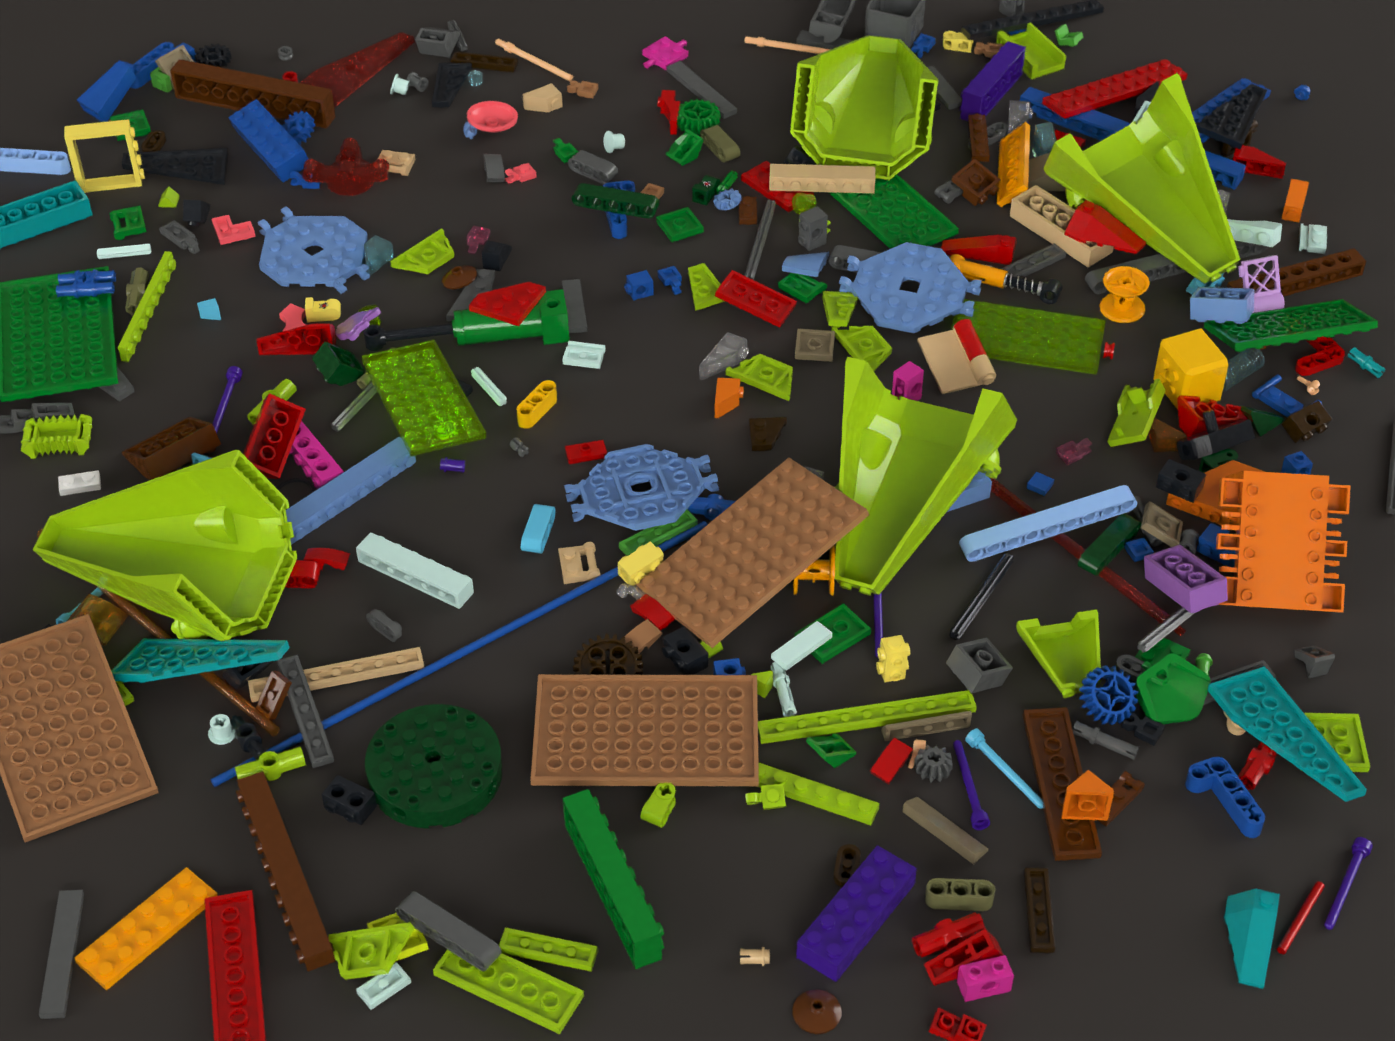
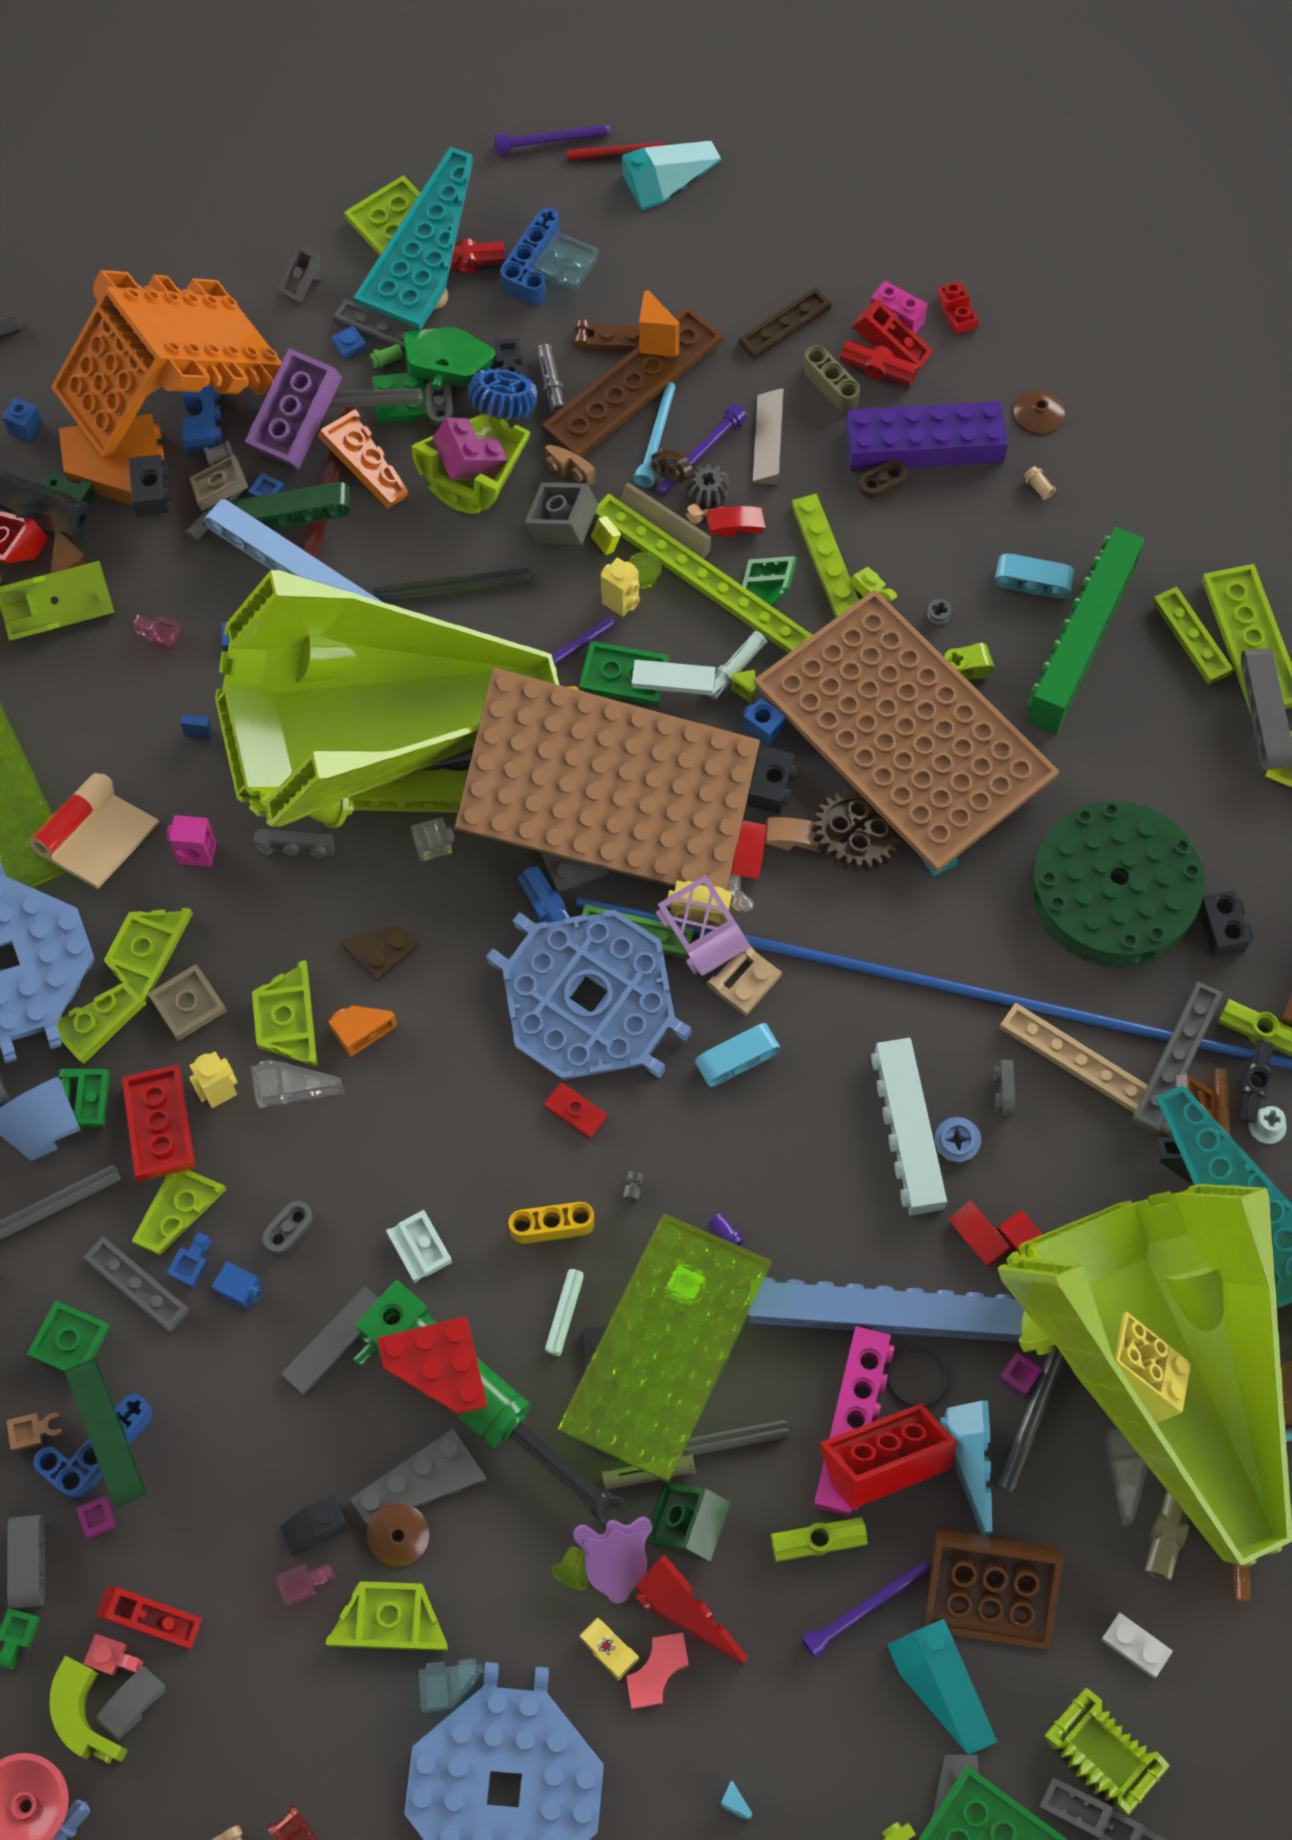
camera: 130 degrees left, 20 degrees up
none -> lime arch [50,1656,128,1764]
none -> dark grey tile [82,1236,190,1333]
none -> red slope [95,1587,202,1649]
none -> light yellow brick [189,1051,238,1108]
none -> dark grey plate [263,1201,313,1255]
none -> orange wing [317,409,408,509]
none -> blue plate [331,325,367,360]
none -> magenta slope [432,418,508,480]
none -> clear light blue plate [533,231,600,292]
none -> medium nougat slope [545,445,595,487]
none -> neon yellow plate [591,516,621,555]
none -> clear neon green piece [629,552,662,588]
none -> dark brown plate [651,449,693,483]
none -> lavender piece [656,875,751,976]
none -> teal wedge [887,1619,997,1755]
none -> dark grey bush [927,599,952,626]
none -> medium blue gear [934,1117,981,1164]
none -> medium azure beam [994,553,1074,599]
none -> light yellow slope [1114,1312,1191,1423]

